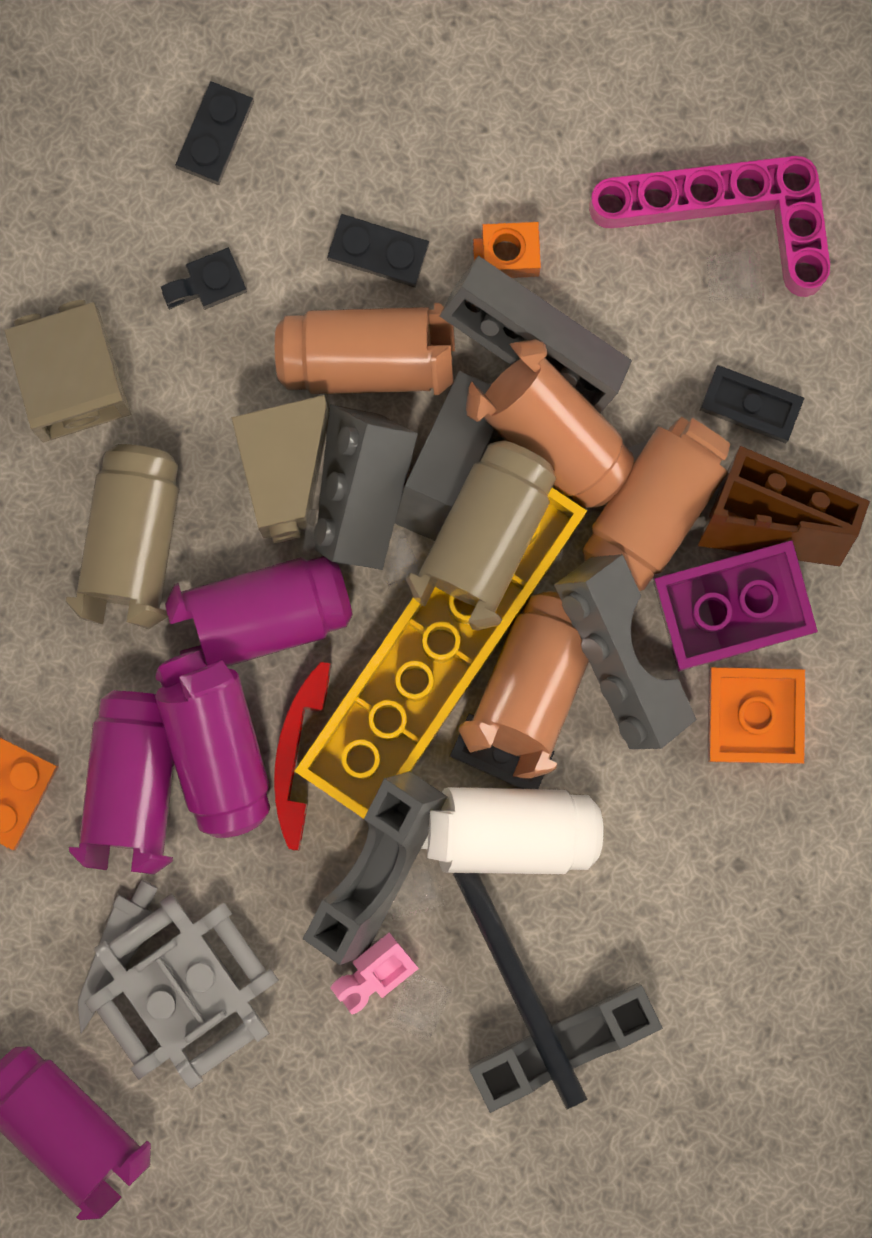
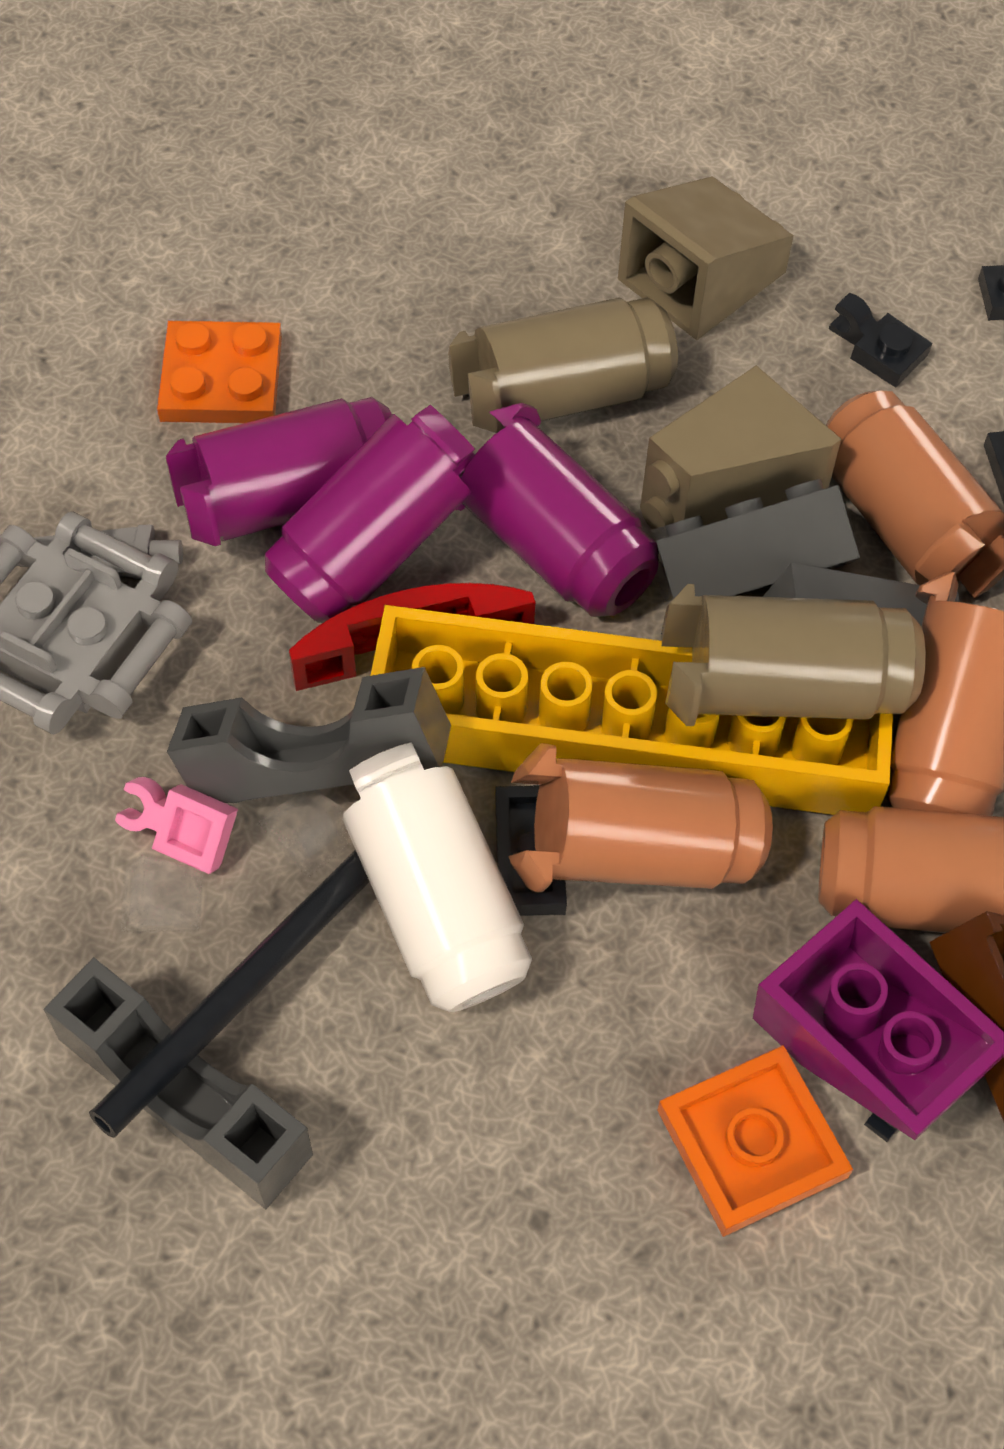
camera: 65 degrees right, 25 degrees down
dark grey arch [554,554,697,749] -> none

